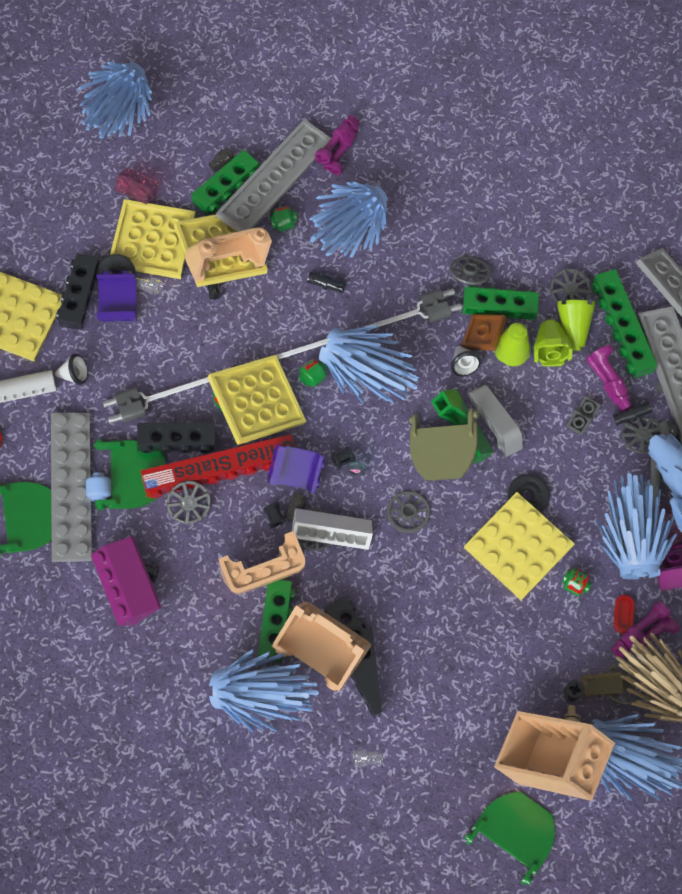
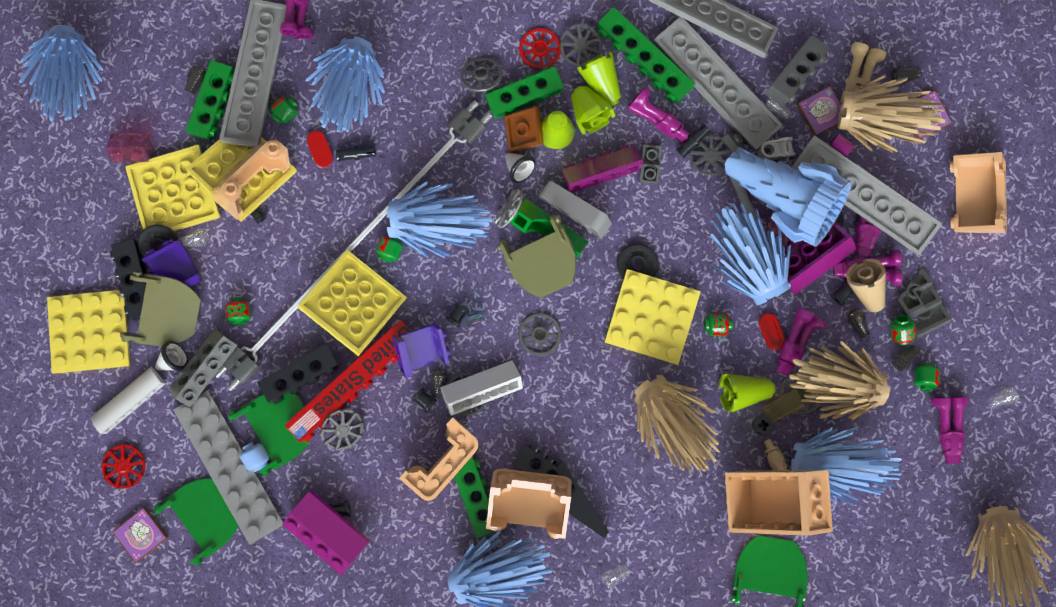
camera: 25 degrees left, 15 degrees up
none -> olive piece [120,271,201,346]
none -> dark grey brick [168,328,237,407]
none -> green head [225,297,252,326]
none -> red tile [307,131,333,168]
none -> light grey wheel [494,189,523,228]
none -> red wheel [519,28,561,69]
none -> magenta slope [562,145,643,193]
none -> tan plant [633,375,720,472]
none -> lime cone [719,374,775,412]

